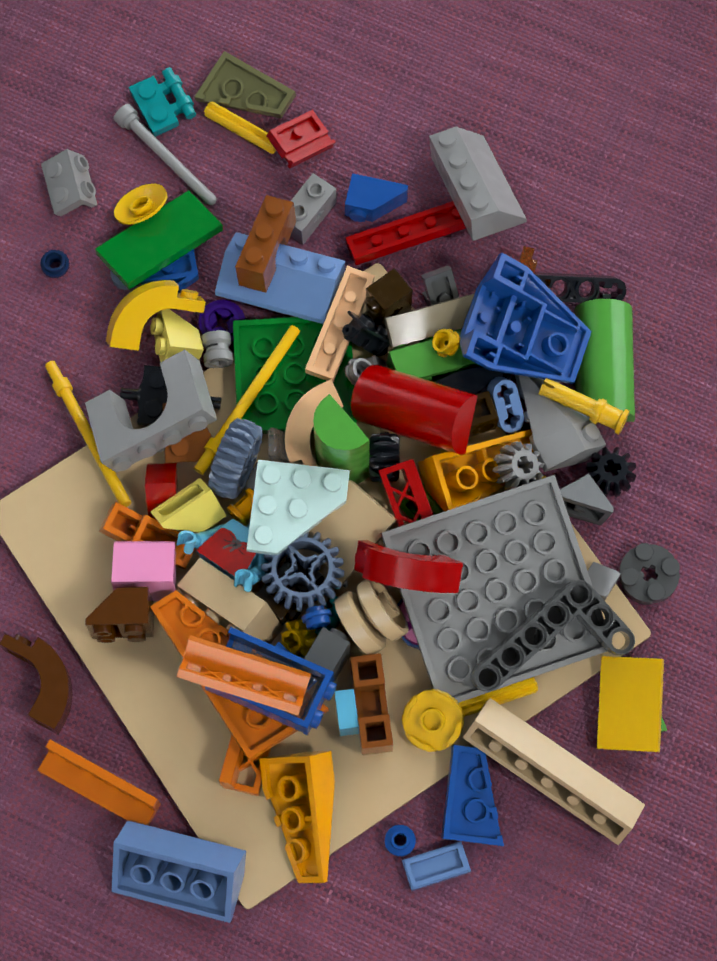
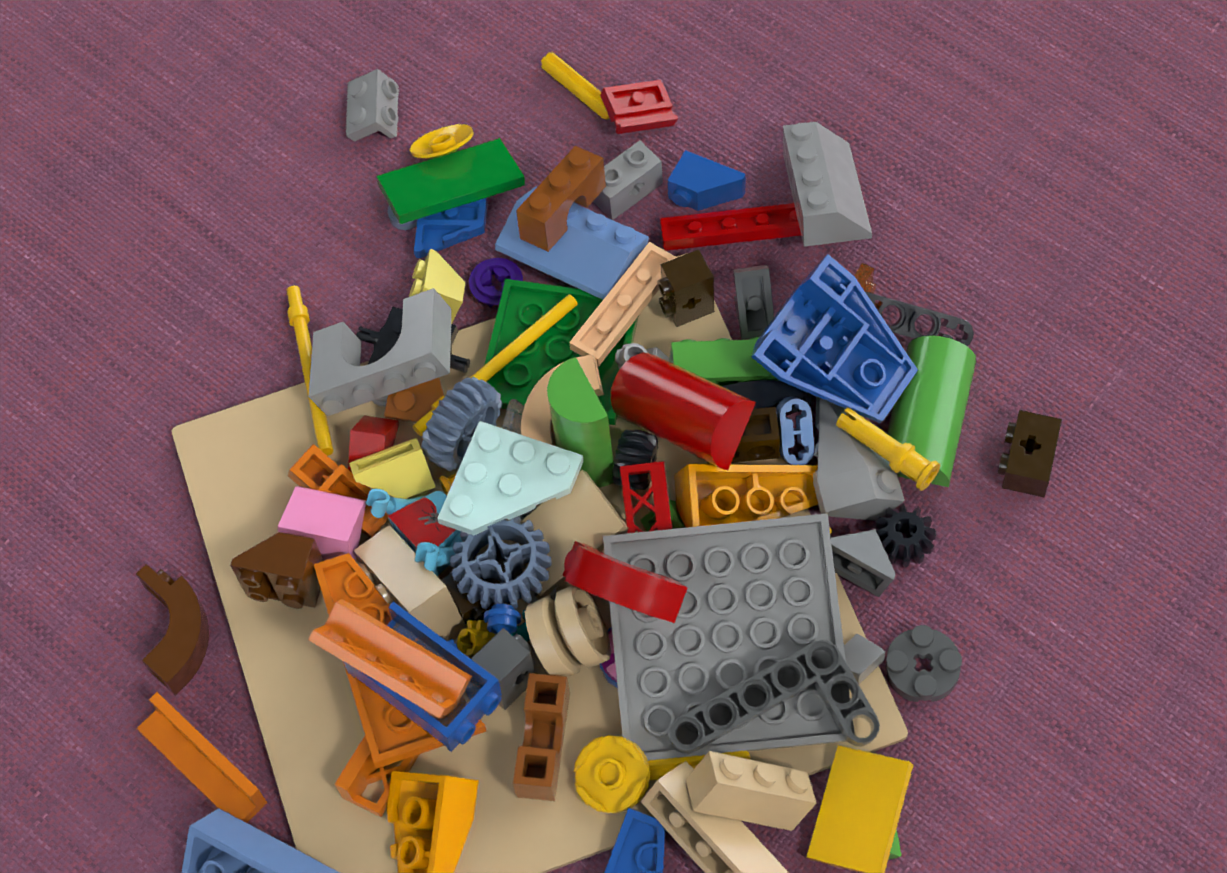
camera: 20 degrees right, 10 degrees down
dark blue plate [40,250,70,278] -> none
yellow arch [106,280,206,351] -> none
light grey piece [113,104,217,205] -> none
teal plate [129,67,196,137] -> none
olive wing [194,51,296,118] -> none
light grey wheel [201,330,233,368] -> none
medium azure piece [335,689,359,736] -> none
black hinge [342,311,396,357] -> none
dark tan slope [384,293,475,347] -> none
yellow plate [432,329,460,357] -> none
light grey gear [492,441,545,491] -> none
none -> tan brick [686,751,816,831]
none -> dark brown brick [997,410,1062,498]

